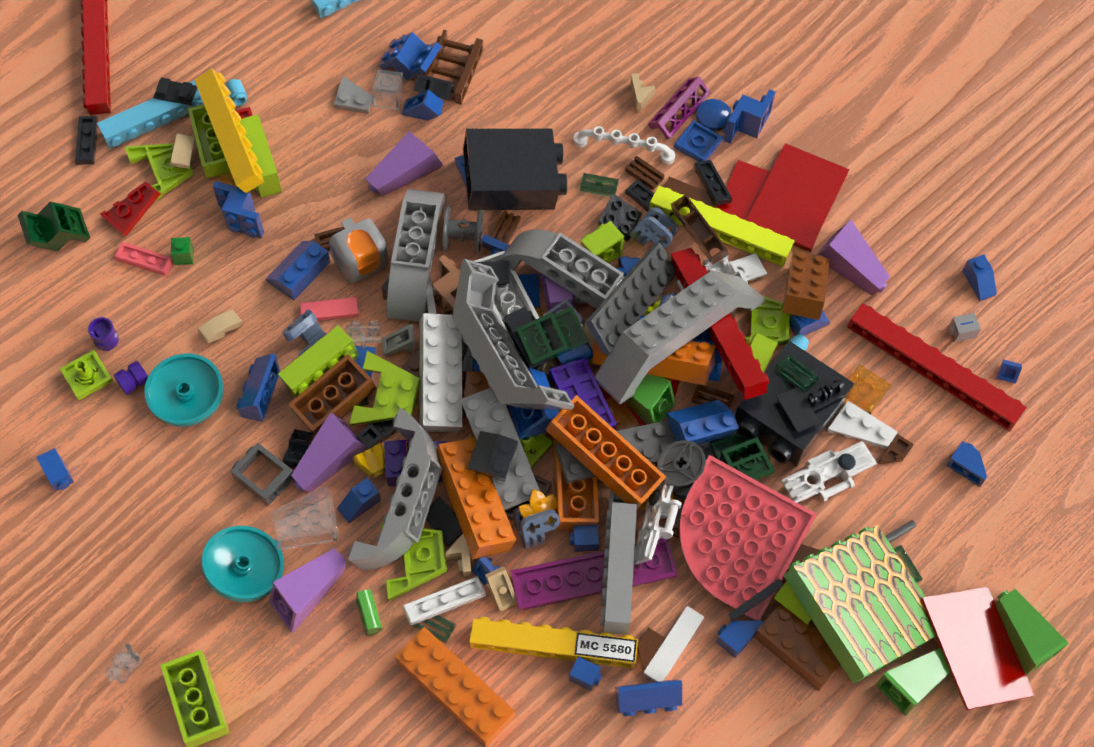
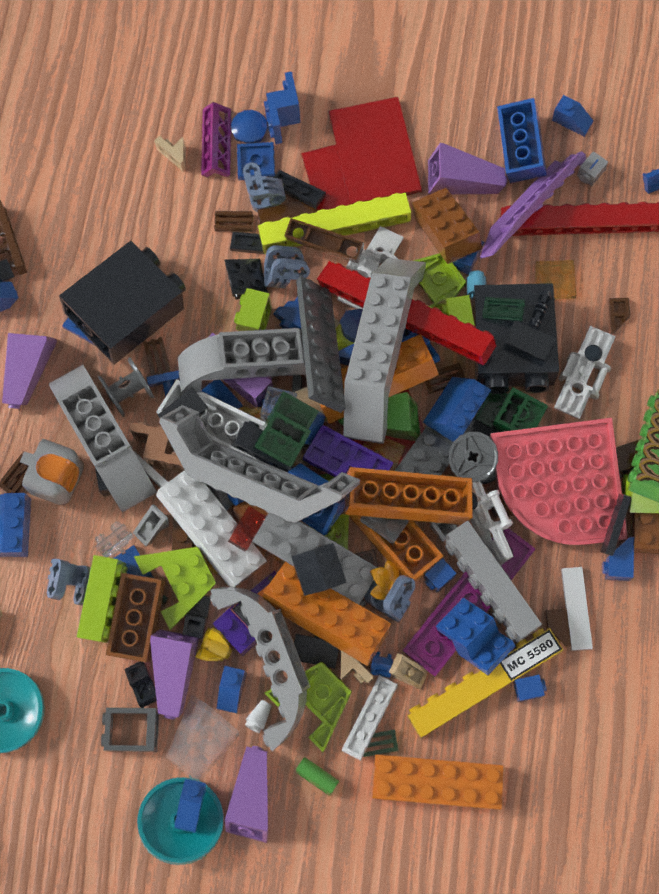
camera: 30 degrees left, 10 degrees up
blue slope [236,354,281,422] -> none
coral tile [300,297,359,321] -> none
white bar [573,126,675,165] -> none
clear green tile [580,173,619,197] -> none
blue slope [615,679,682,716] -> none
white wing [827,401,898,449] -> none
none -> blue slope [174,779,206,833]
none -> clear red plate [227,506,266,552]
none -> sand blue piece [243,162,286,212]
none -> white cone [245,700,272,733]
none -> blue bracket [436,597,516,675]
none -> medium lavender hinge [480,151,586,258]
none -> blue brick [497,98,547,183]

